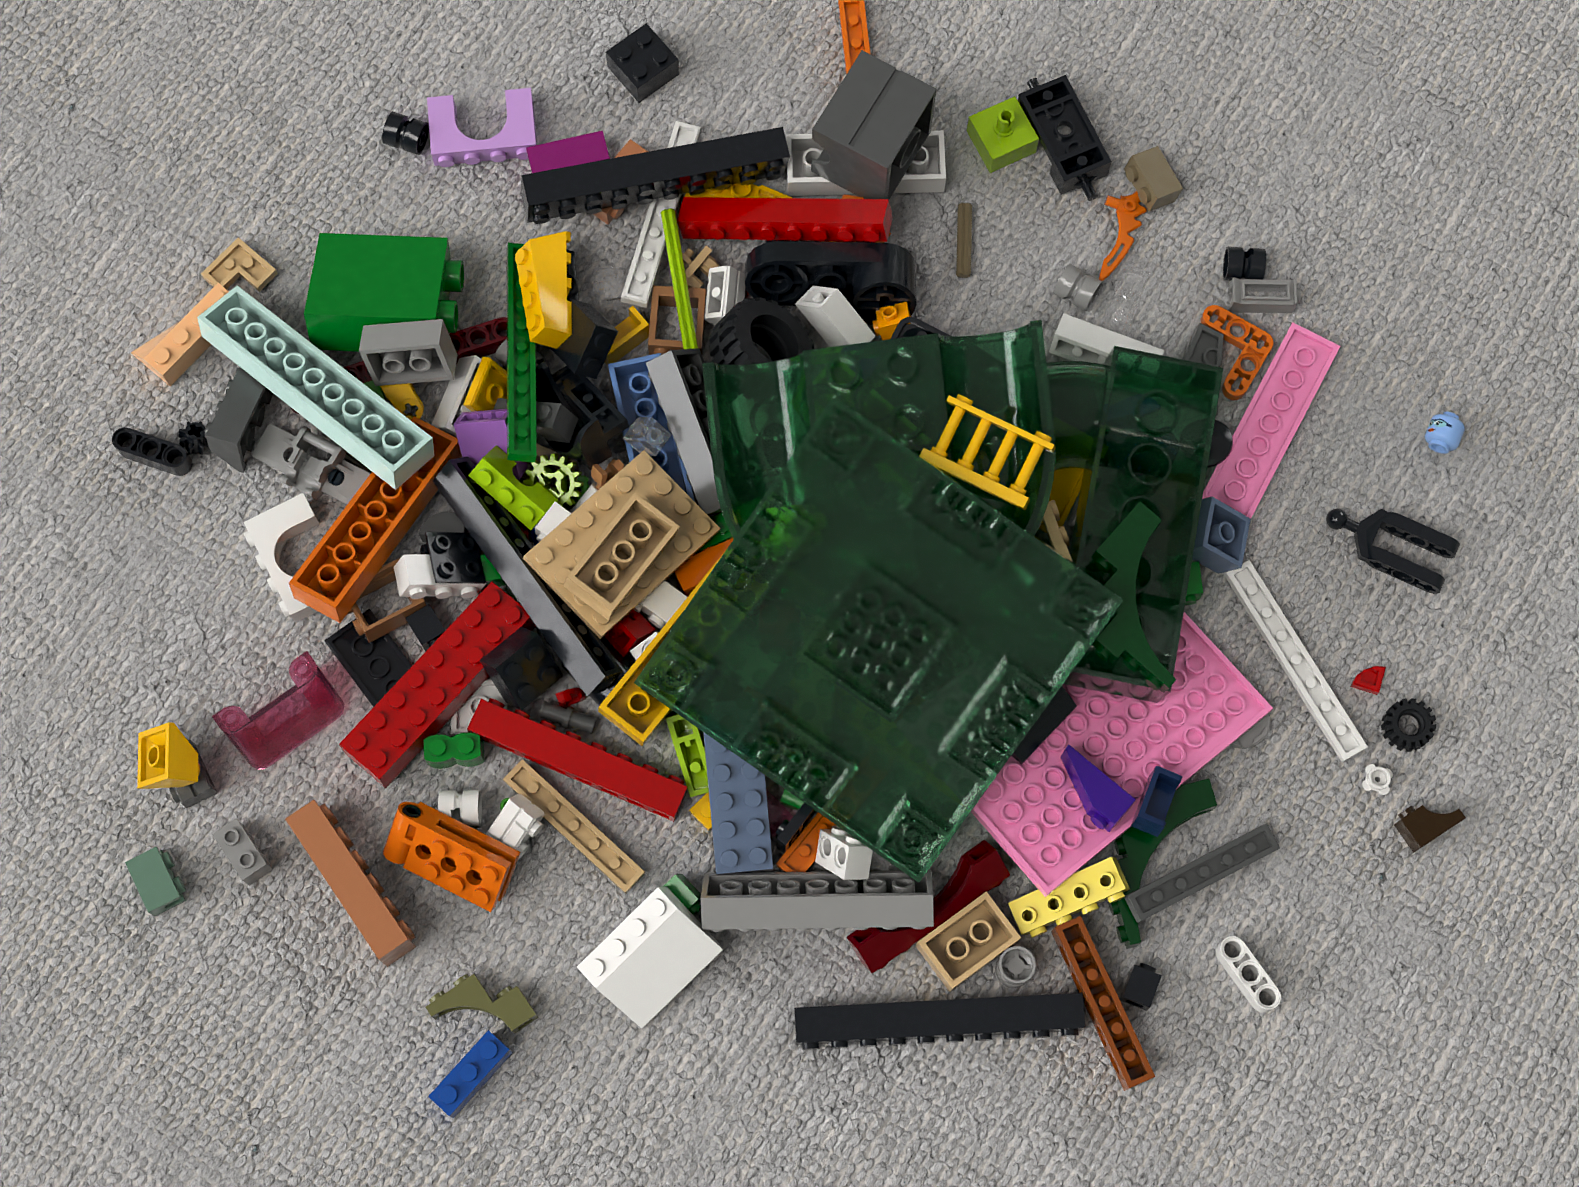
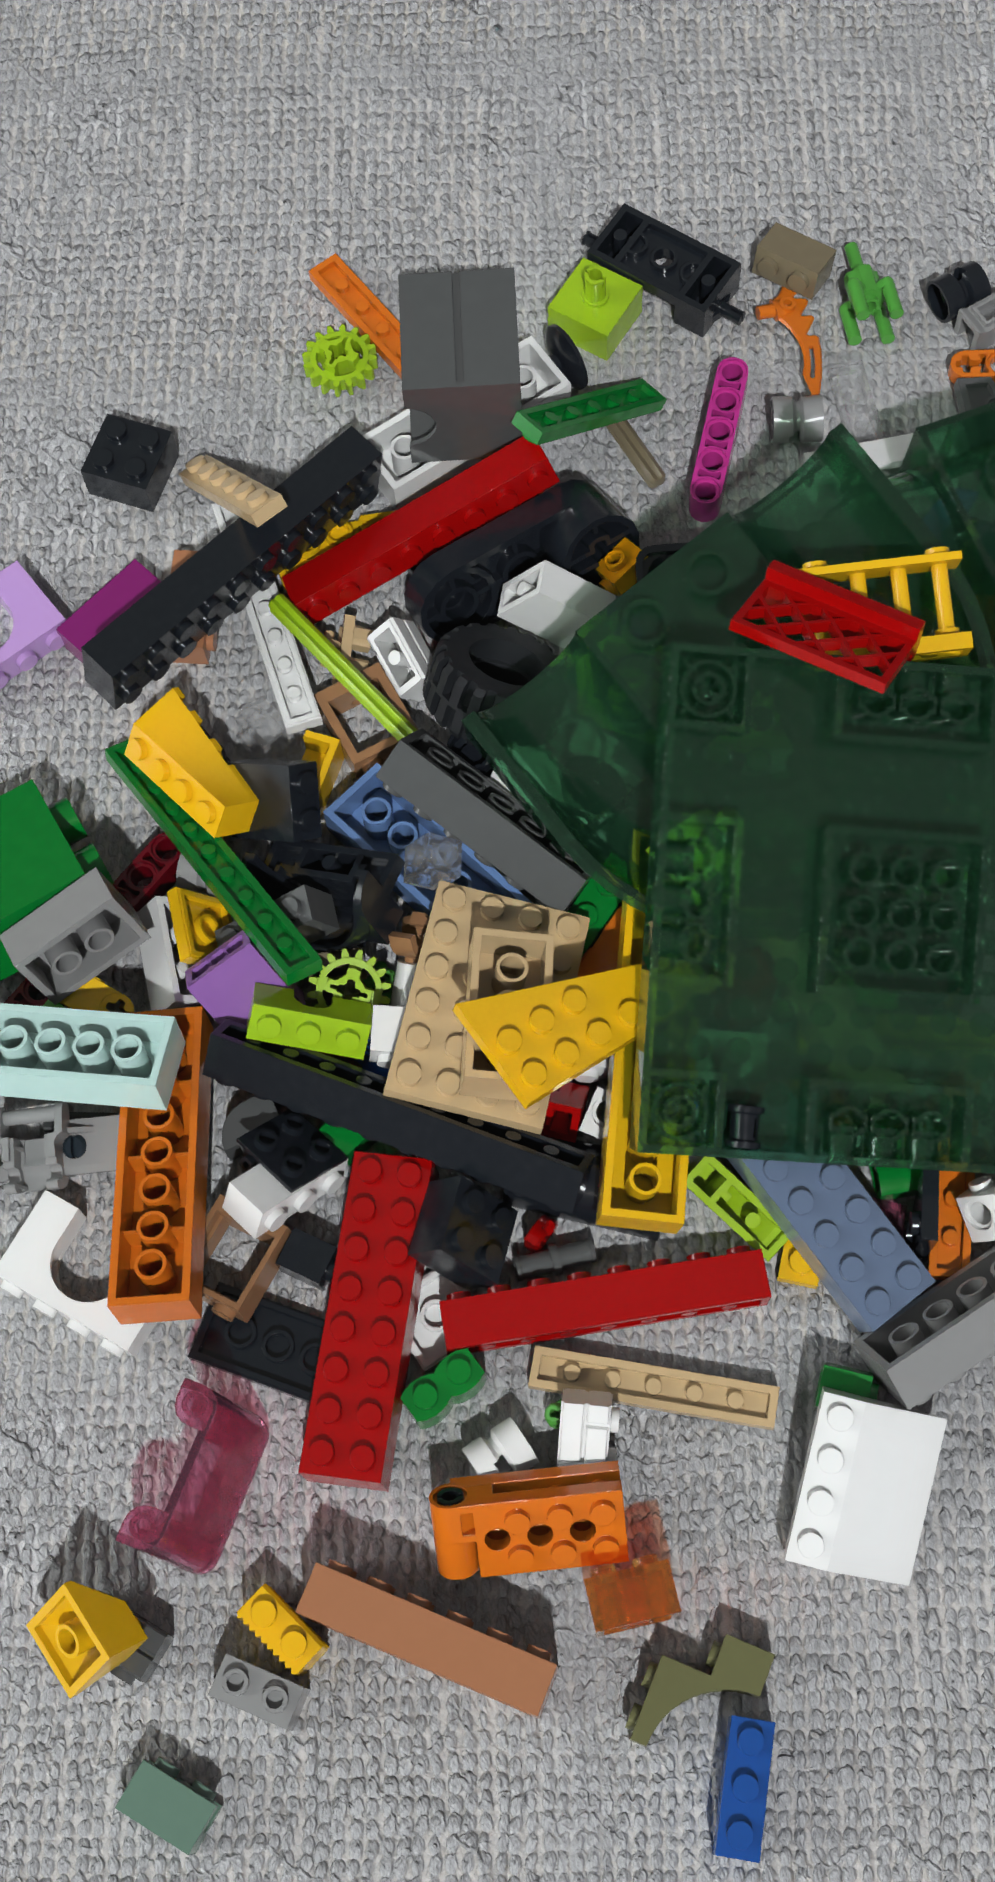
camera: 25 degrees left, 5 degrees down
none -> tan plate [179,454,288,527]
none -> yellow brick [237,1583,330,1676]
none -> lime gear [302,324,378,397]
none -> yellow wing [452,952,719,1109]
none -> green plate [511,378,667,445]
none -> black dish [545,324,588,390]
none -> clear orange brick [584,1554,681,1638]
none -> dark pink beam [689,357,748,522]
none -> black bush [724,1103,765,1149]
none -> red fence [728,560,926,694]
none -> bright green plant [839,242,904,346]

